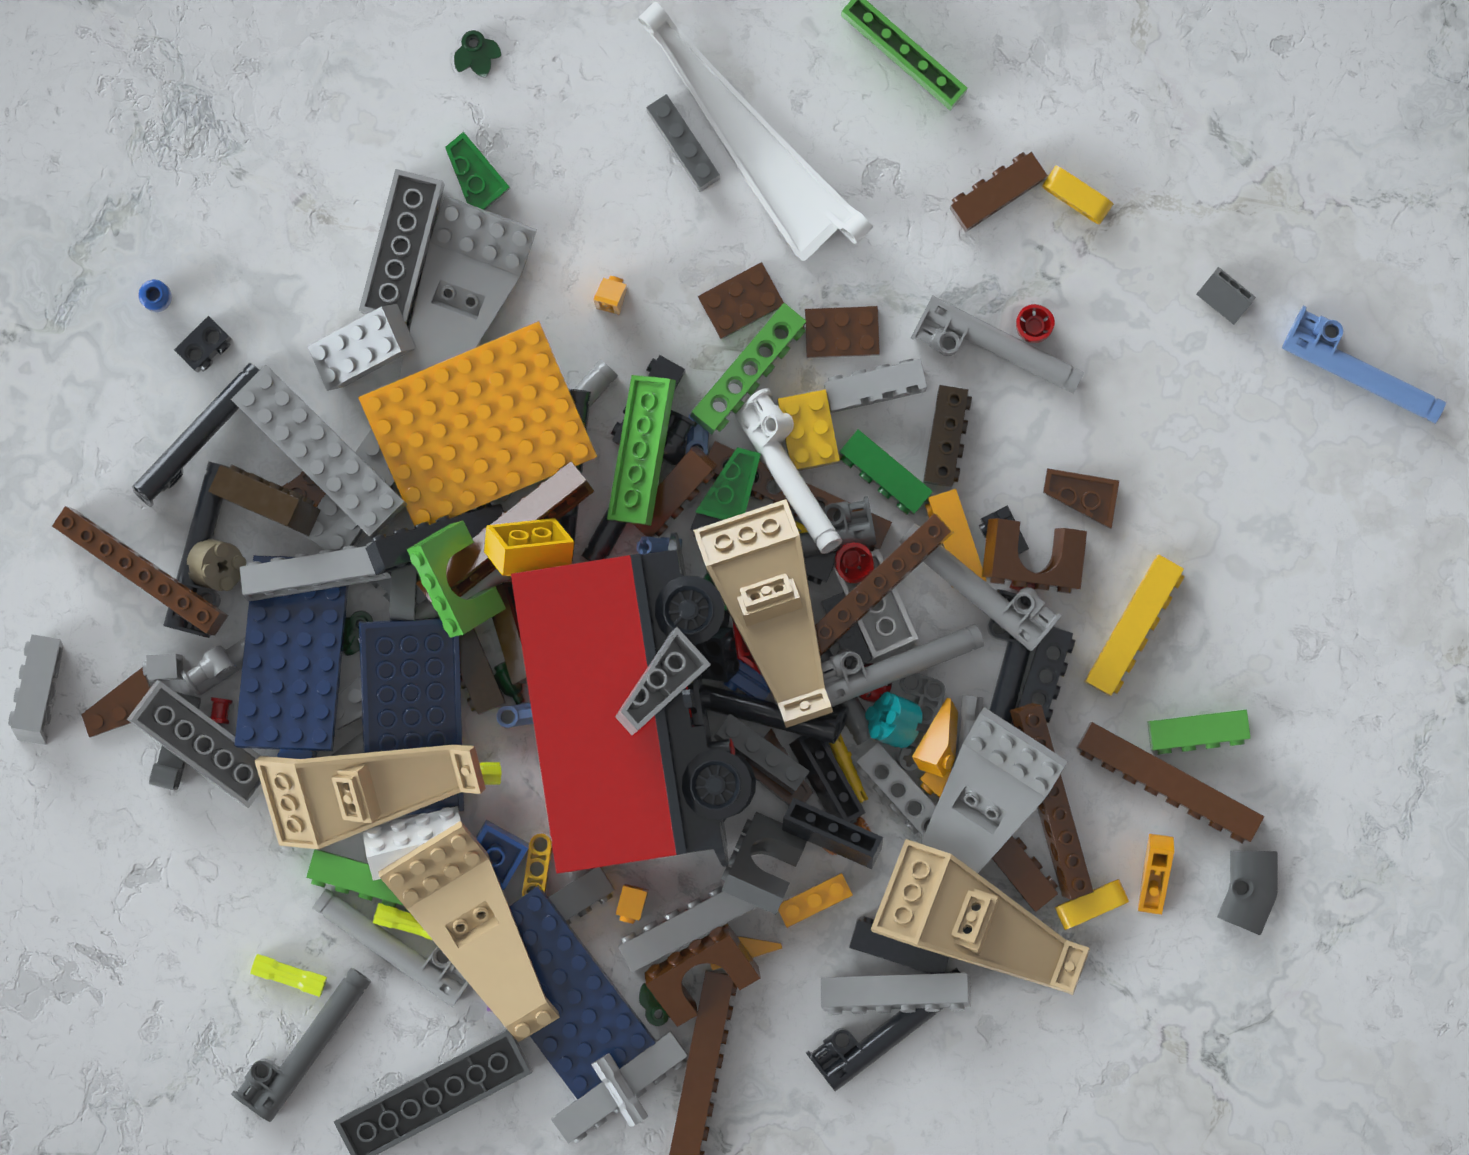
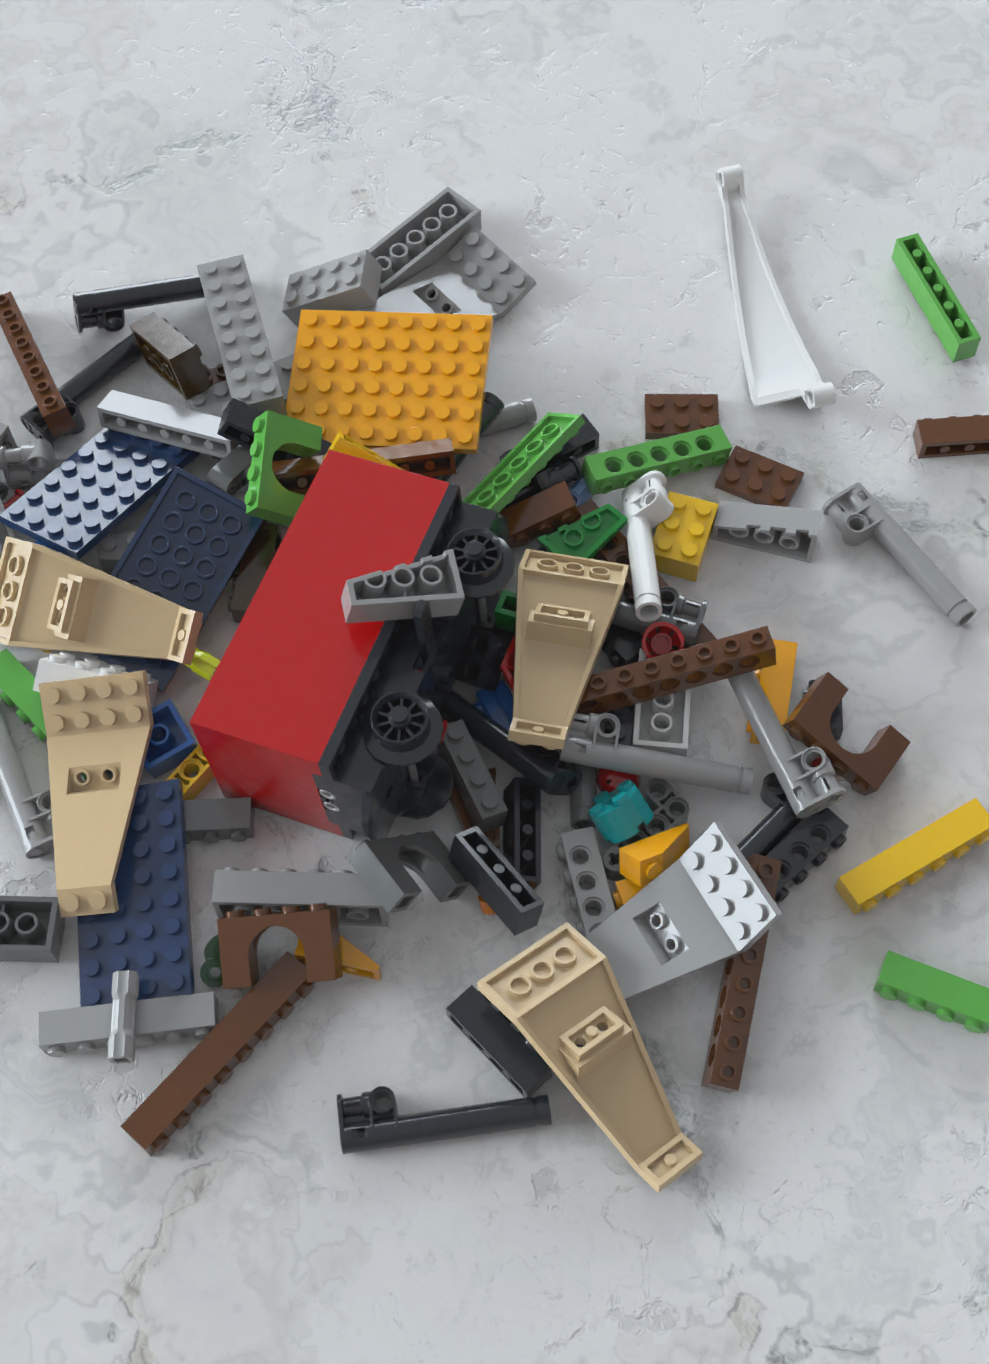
camera: 30 degrees right, 25 degrees down
blue head [138,279,172,312] -> none
black brick [174,316,232,373] -> none
dark tan brick [187,539,246,591] -> none
neon yellow axle [373,903,432,940] -> none
green wing [445,131,510,210] -> none
dark green plate [454,30,501,77] -> none
light orange slope [594,276,627,315] -> none
light orange brick [616,884,649,924] -> none
dark grey brick [646,94,720,192] -> none
light orange brick [778,873,853,928] -> none
light grey brick [821,973,971,1015] -> none
yellow pin [828,734,868,803] -> none
green brick [839,429,933,515] -> none
dark brown brick [923,385,972,487] -> none
reddish brown brick [991,836,1058,912] -> none
red helmet [1016,304,1055,343] -> none
reddish brown wing [1043,468,1119,529] -> none
yellow beam [1055,879,1129,930] -> none
reddish brown brick [1076,722,1265,844] -> none
light orange slope [1138,834,1174,915] -> none
dark grey panel [1217,851,1278,935] -> none

